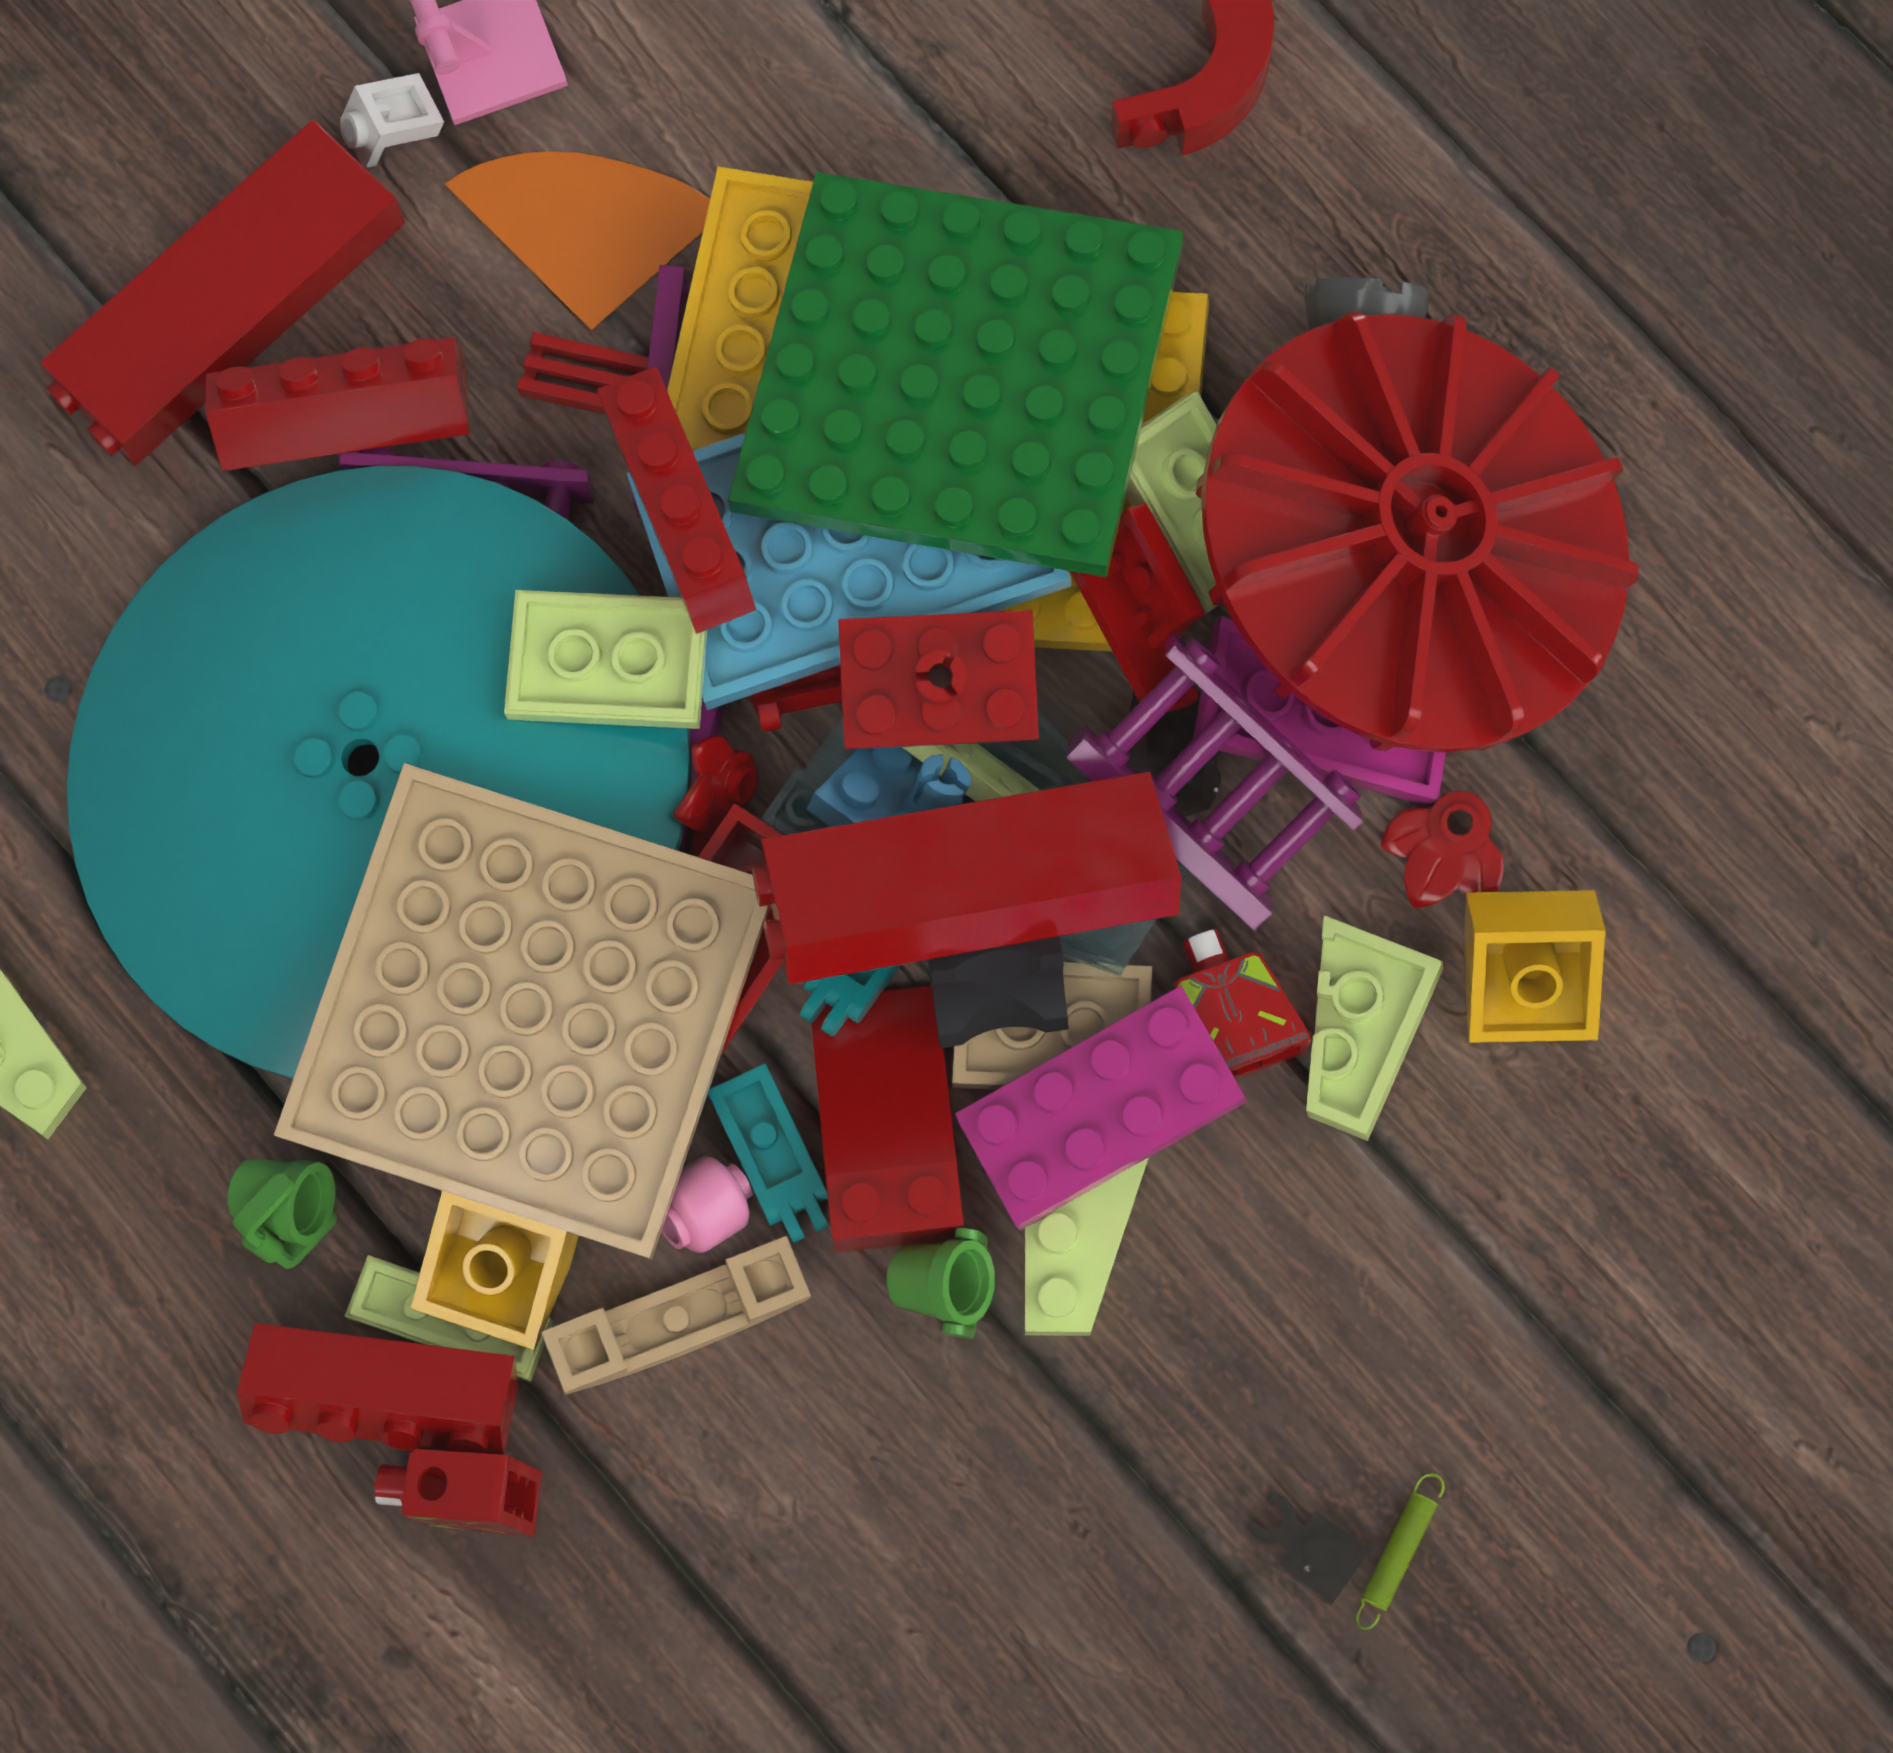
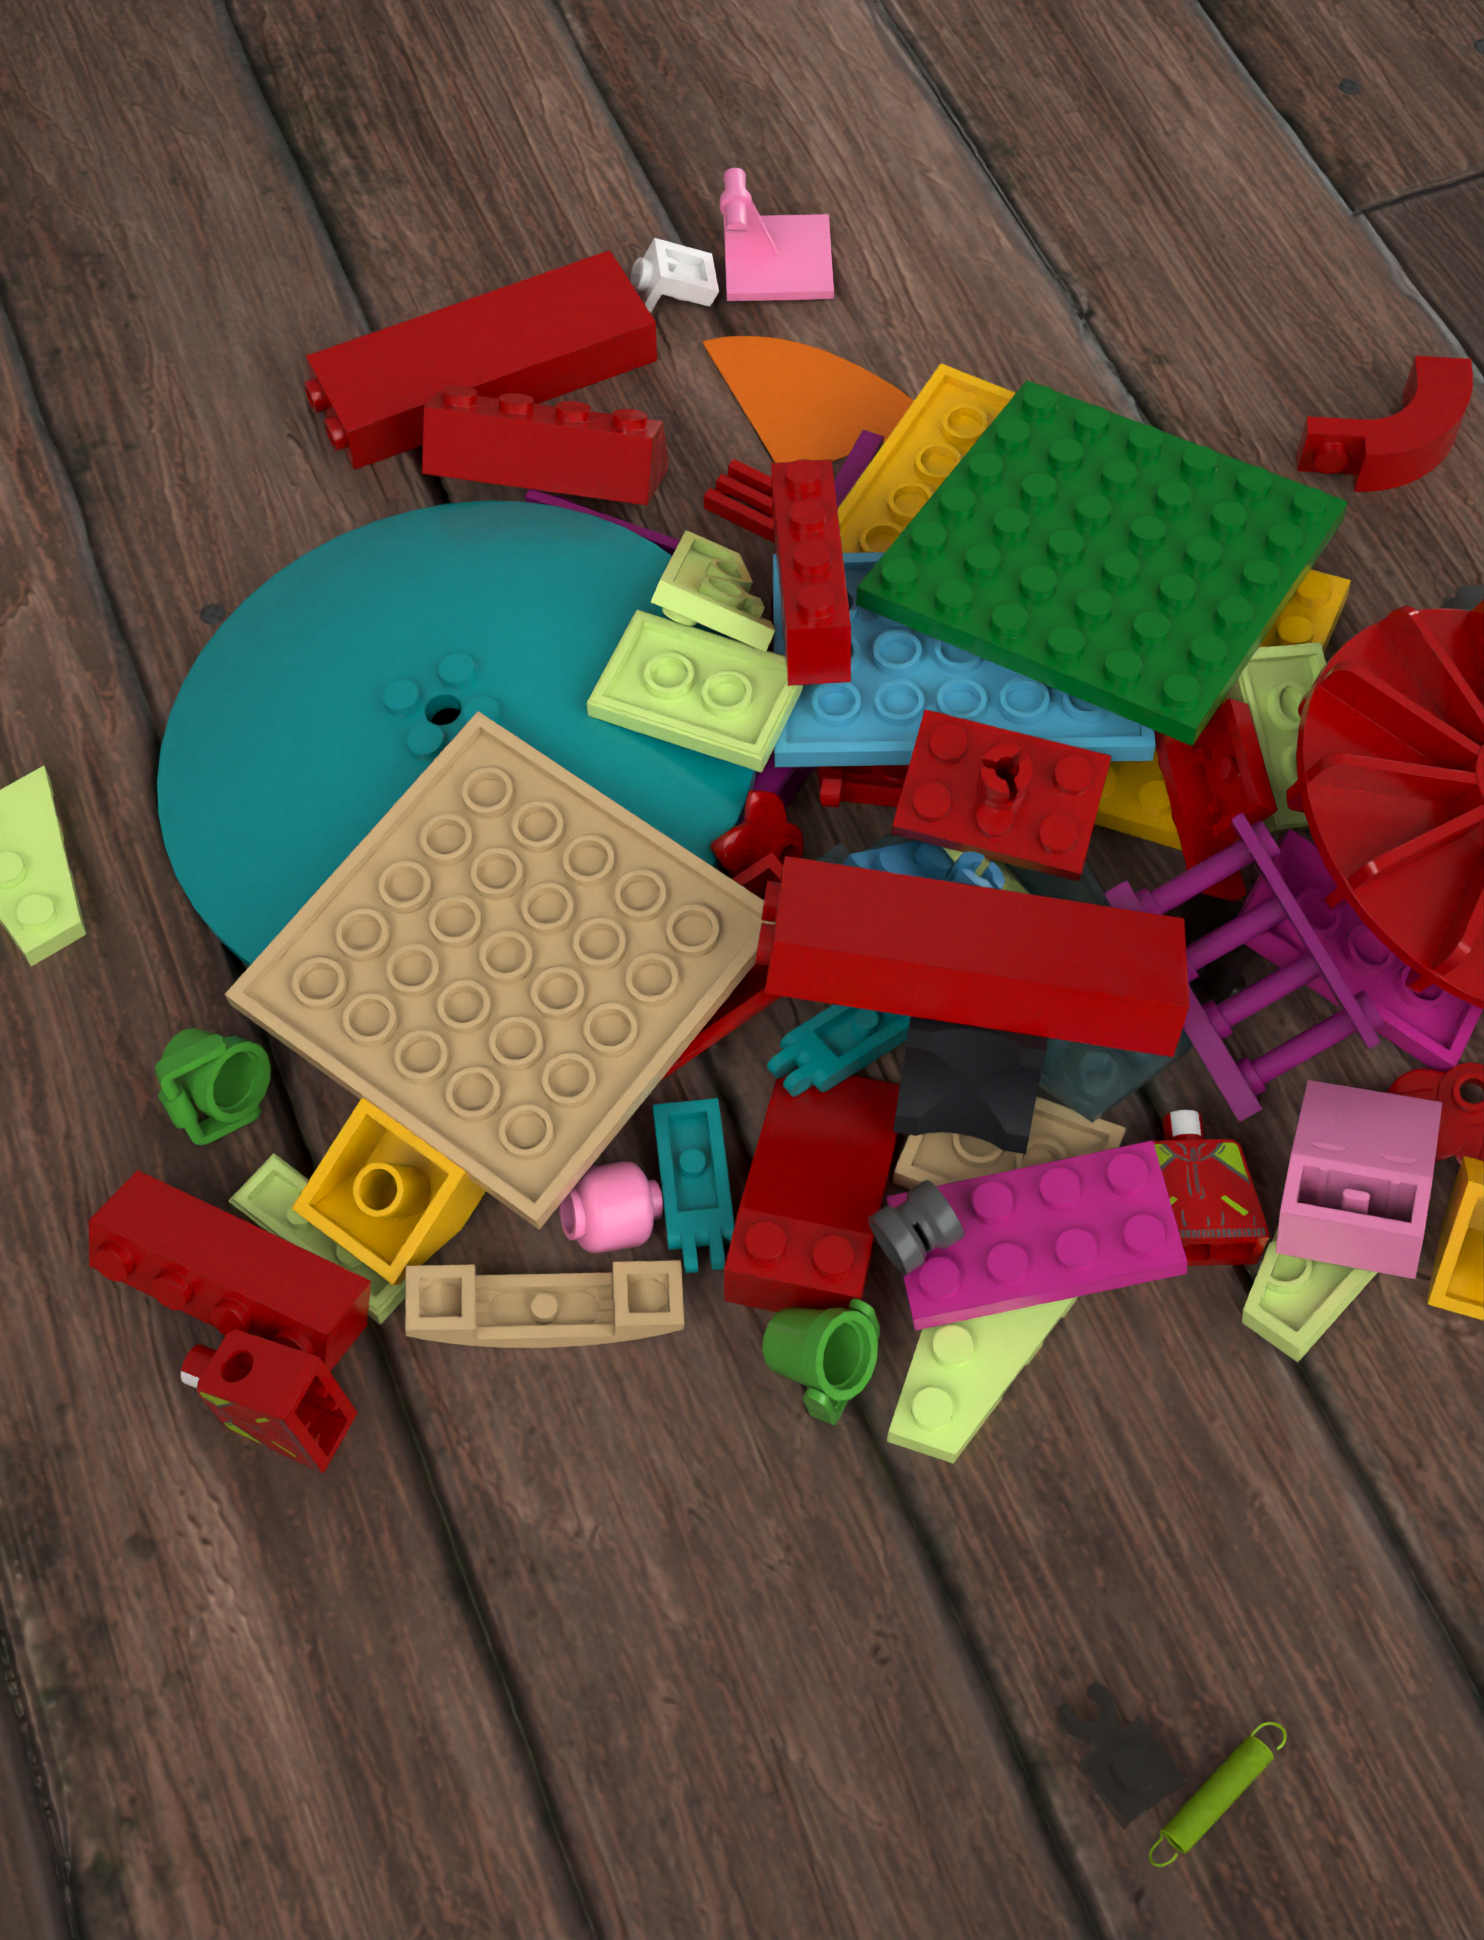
camera: 15 degrees right, 15 degrees down
none -> yellowish green wing [651,530,775,652]
none -> dark grey wheel [867,1179,965,1276]
none -> bright pink slope [1276,1080,1442,1279]

